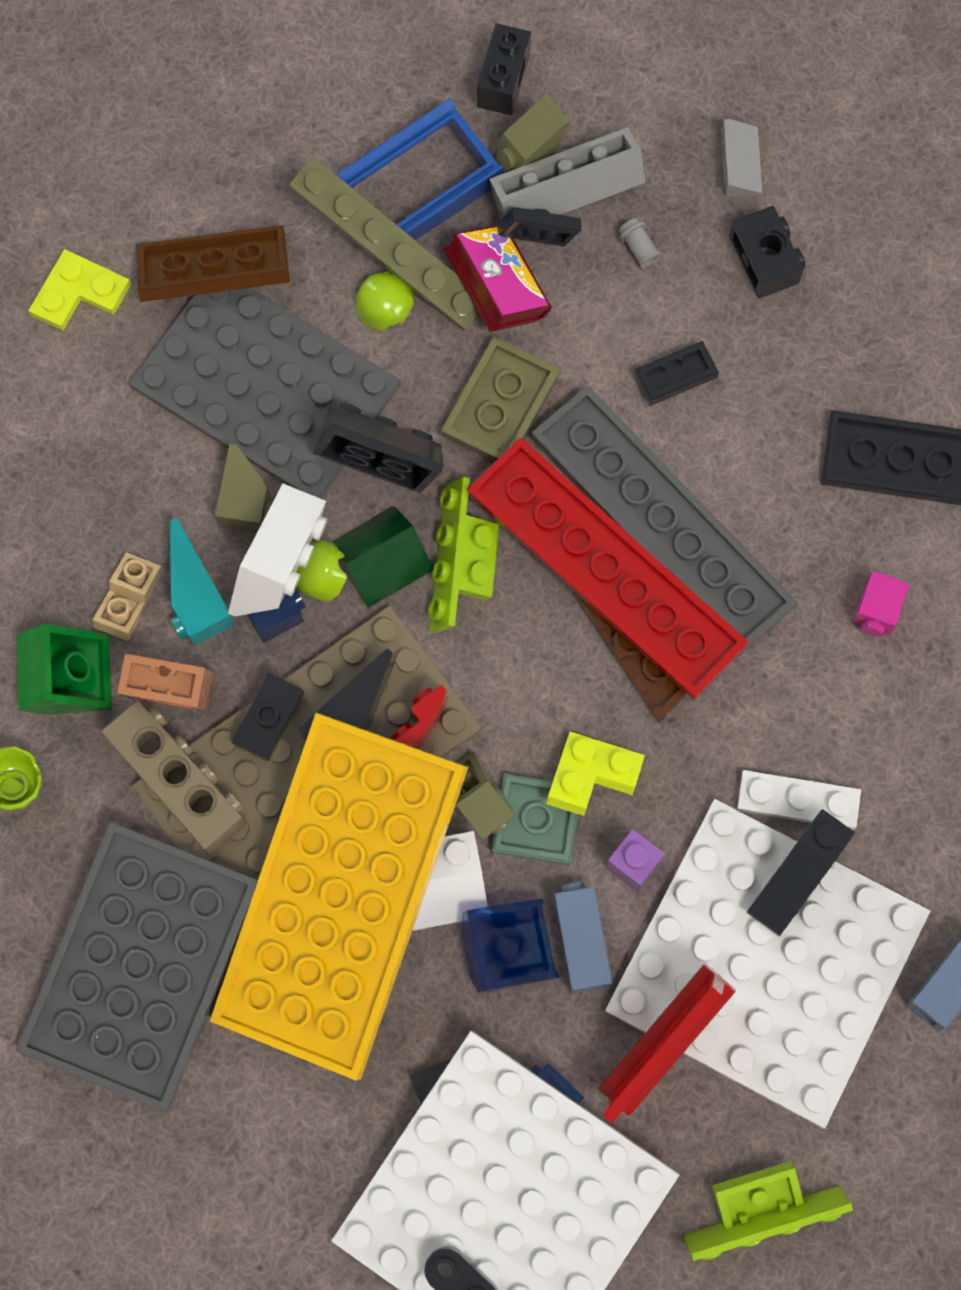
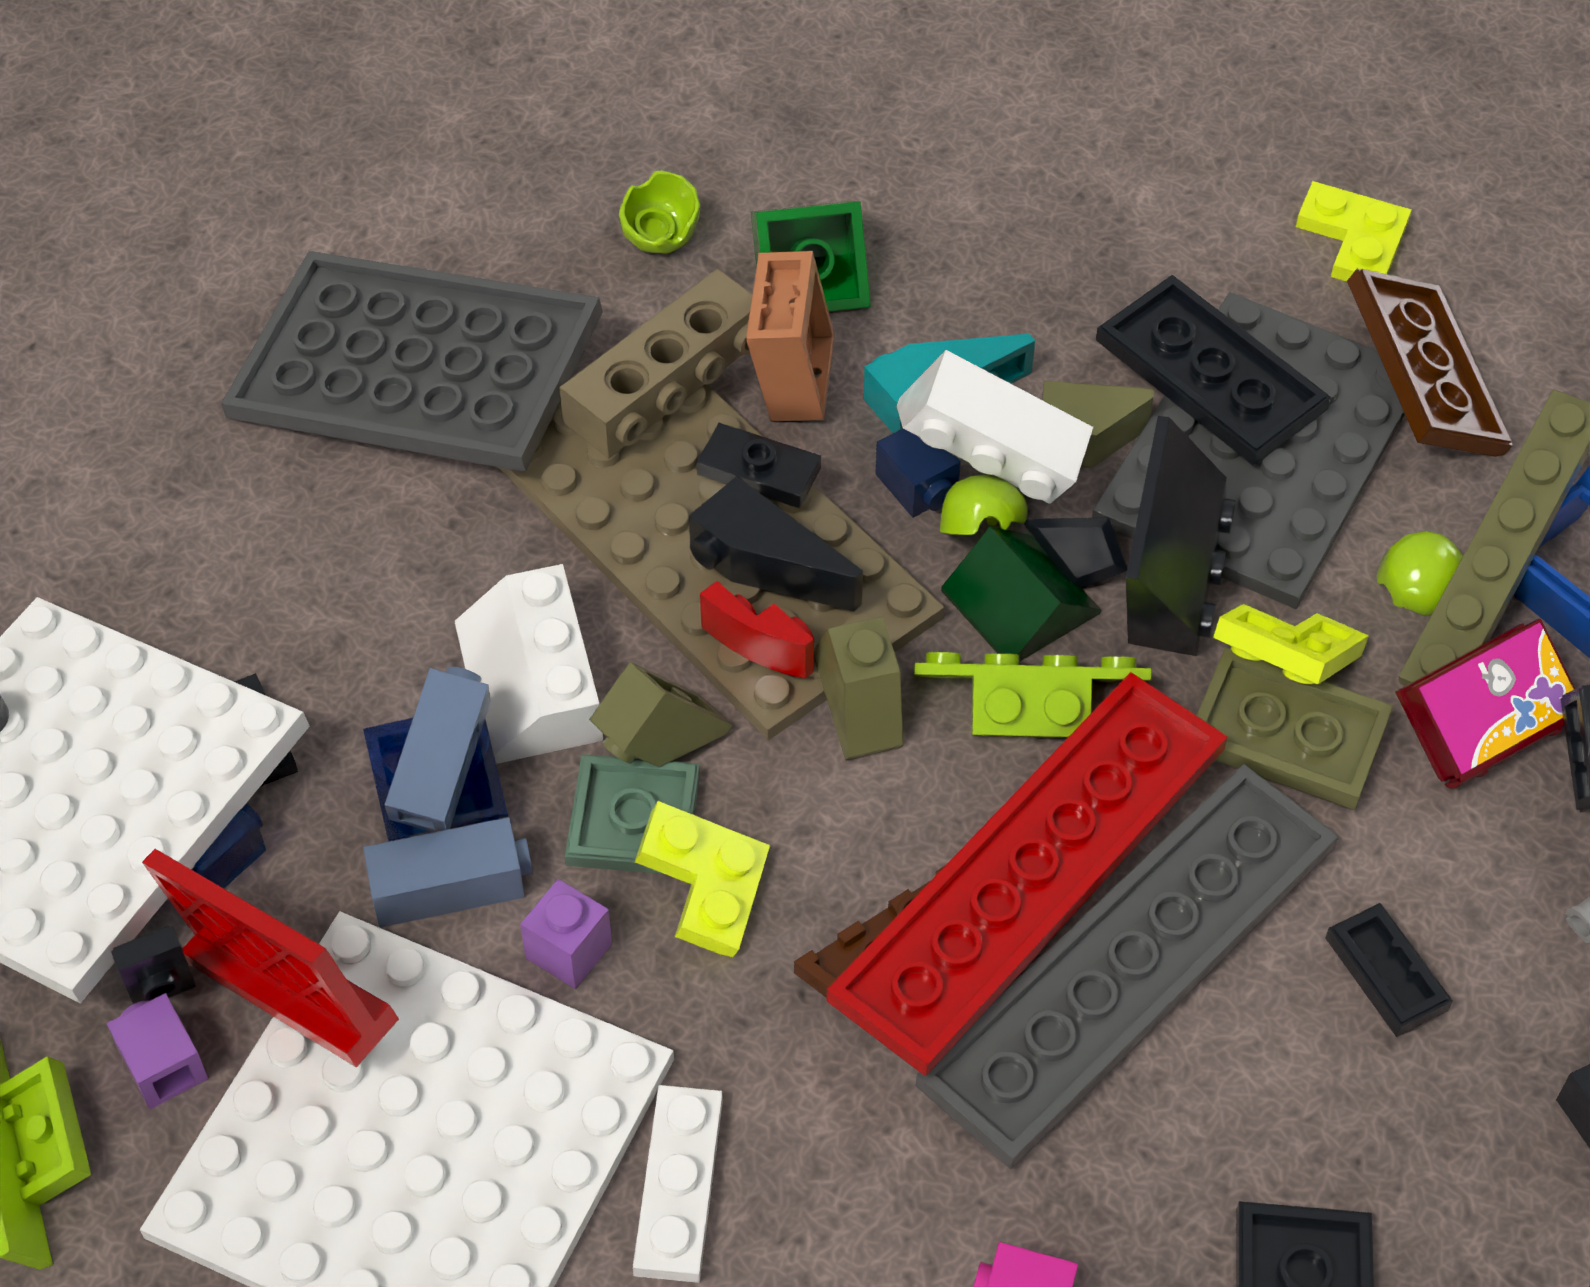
camera: 85 degrees right, 20 degrees down
tan slope [92,552,161,641] -> none
yellow plate [210,713,468,1081] -> none
black slope [746,809,856,937] -> none
none -> medium lavender brick [106,993,208,1110]
none -> black plate [111,926,196,1004]
none -> sand blue brick [385,666,491,832]
none -> olive slope [814,616,903,761]
none -> black piece [1024,517,1128,588]
none -> black tile [1096,275,1331,466]
none -> neon yellow plate [1213,604,1369,684]

